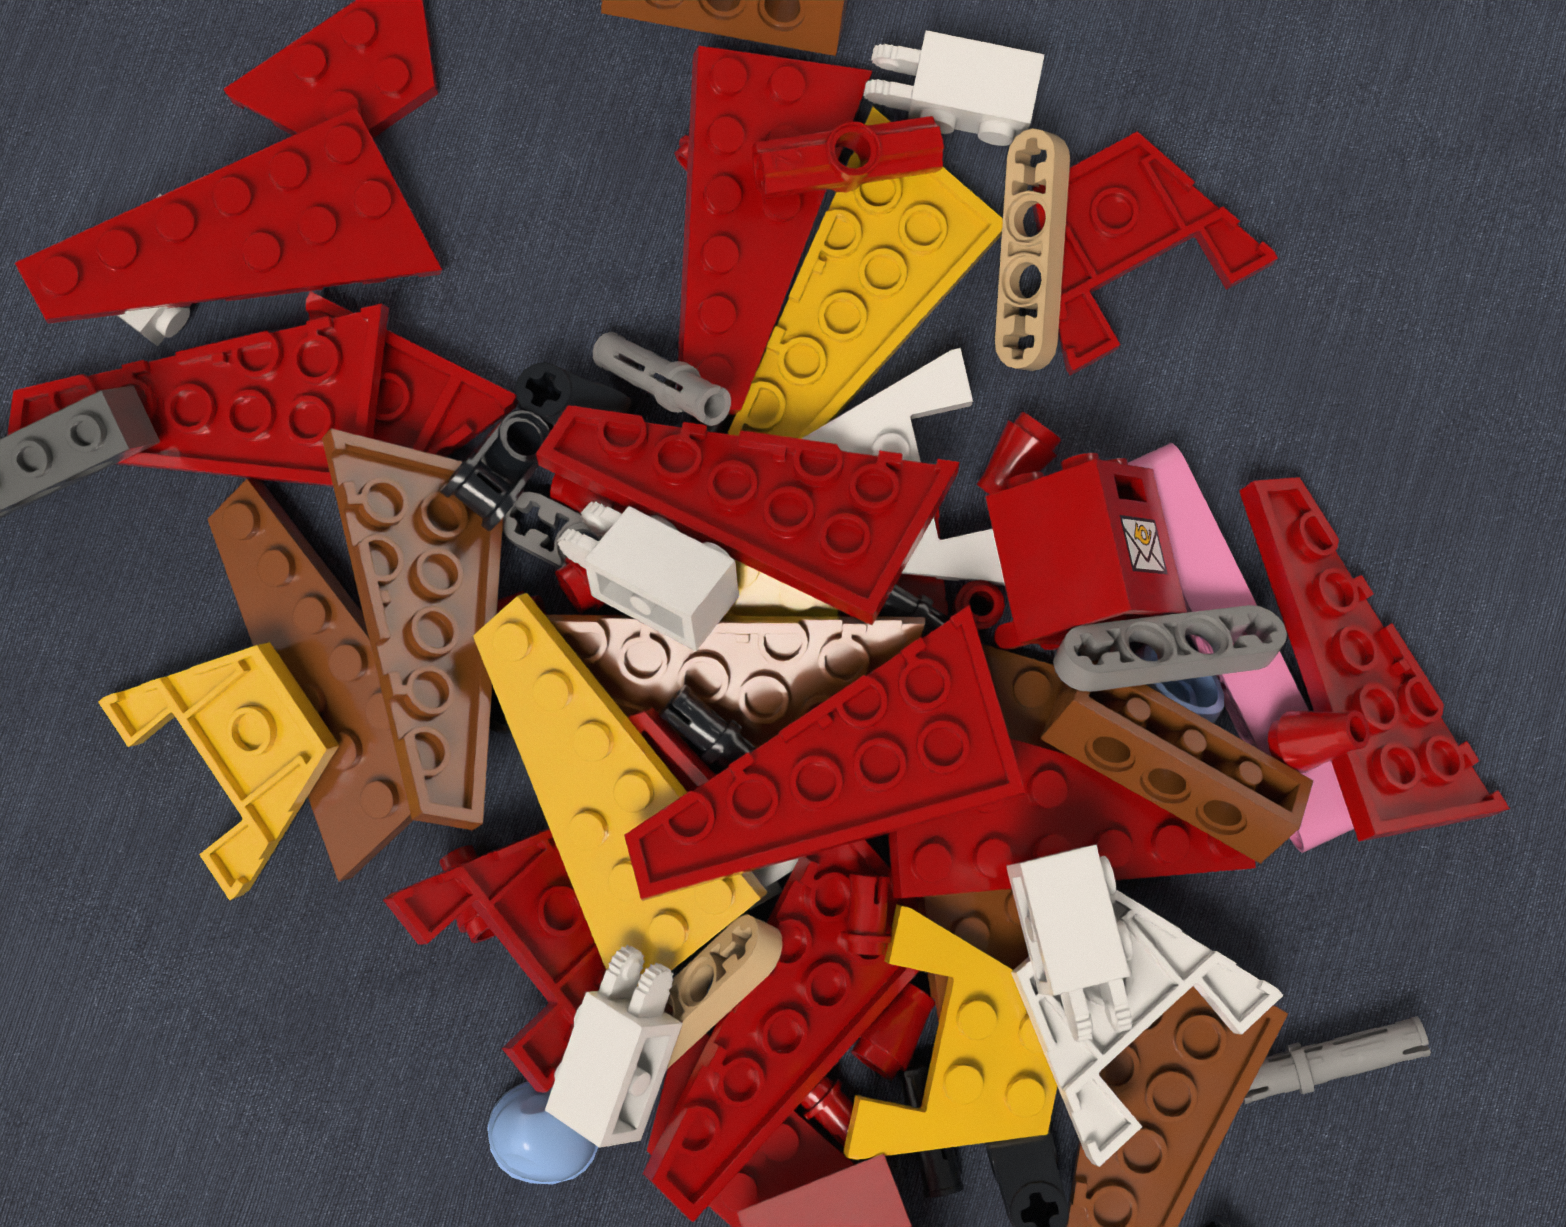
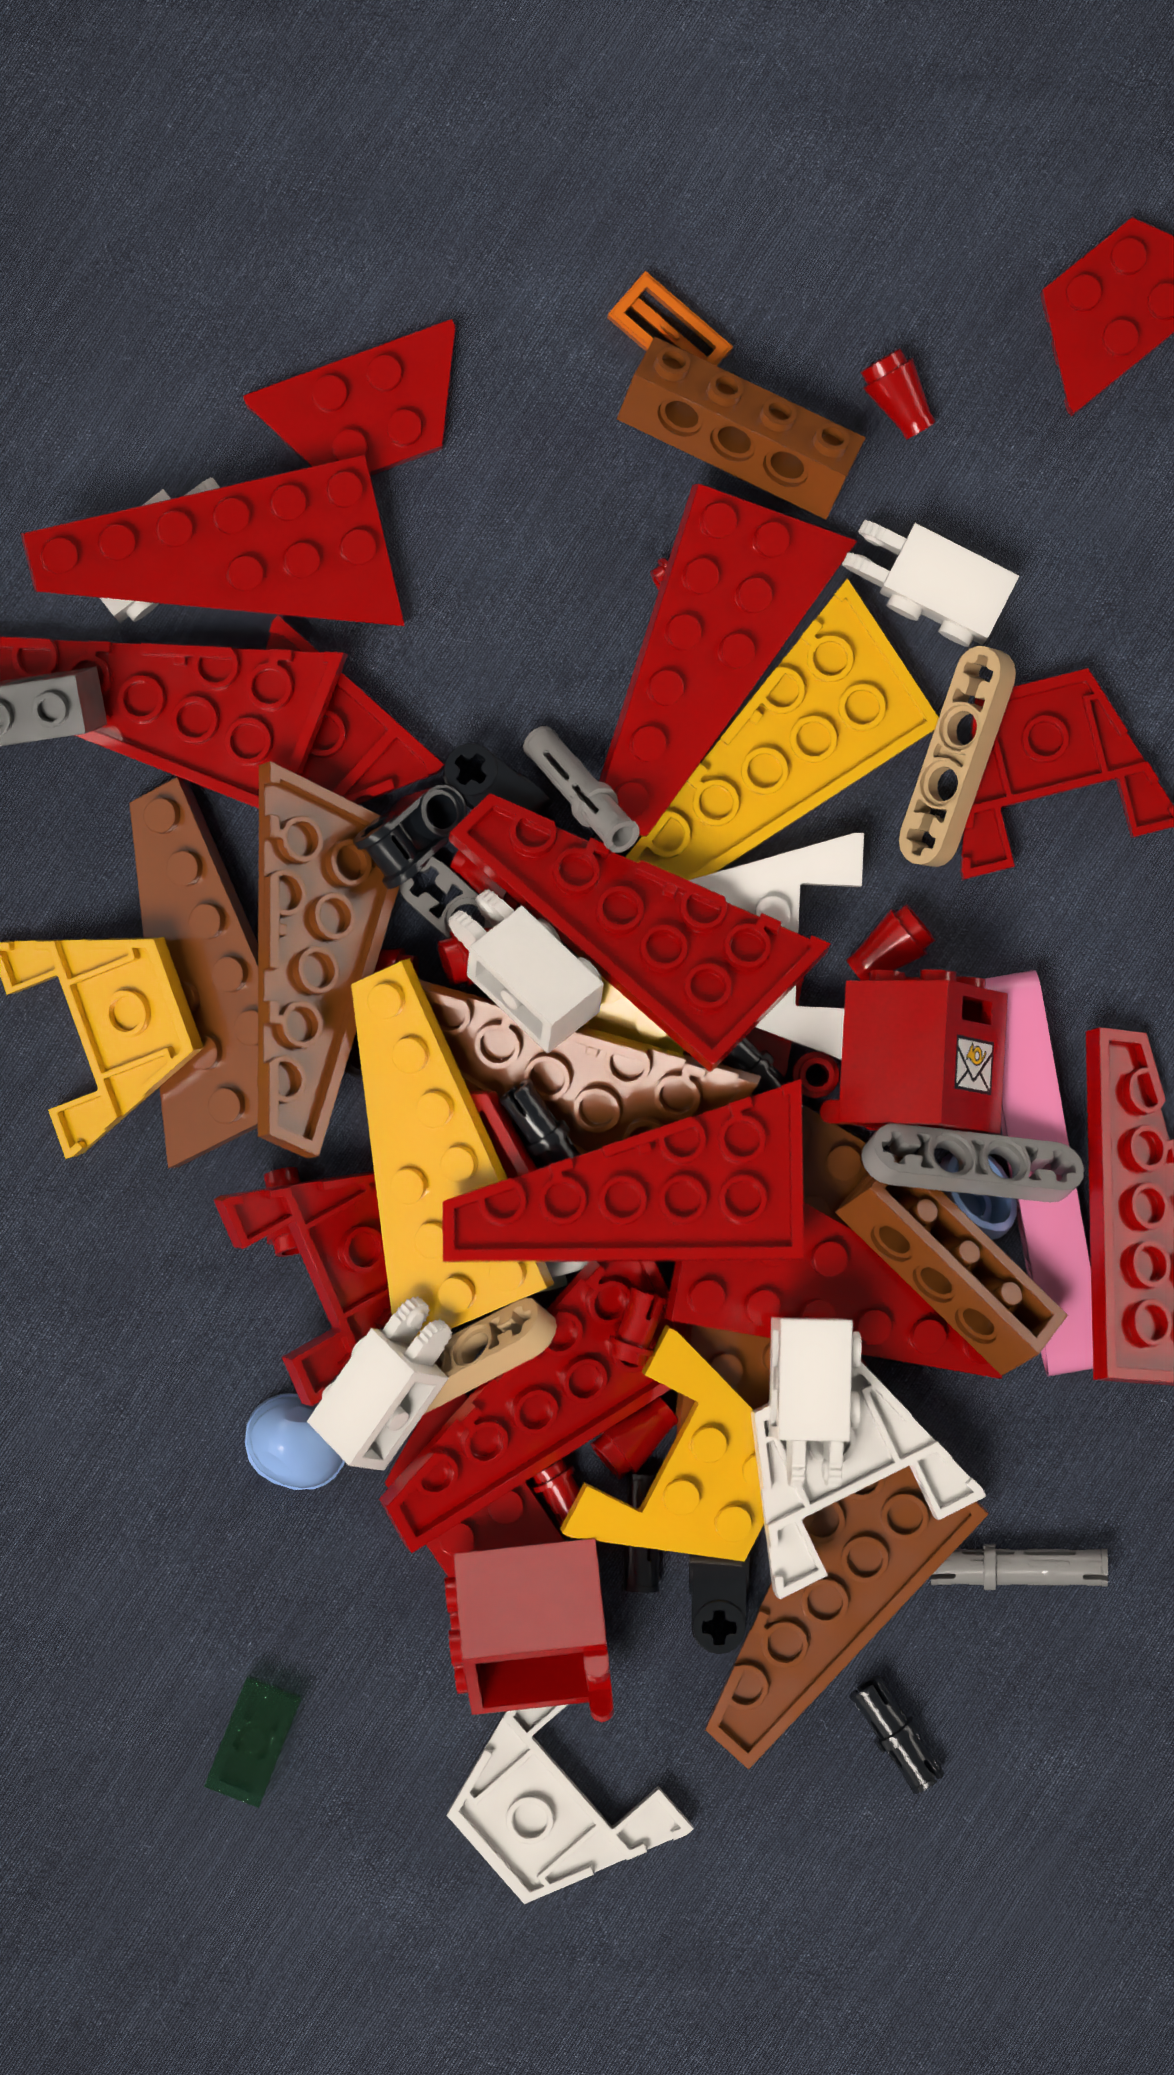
camera: 10 degrees right, 5 degrees up
red piece [752,116,944,199] -> none
red cone [1268,710,1370,773] -> none

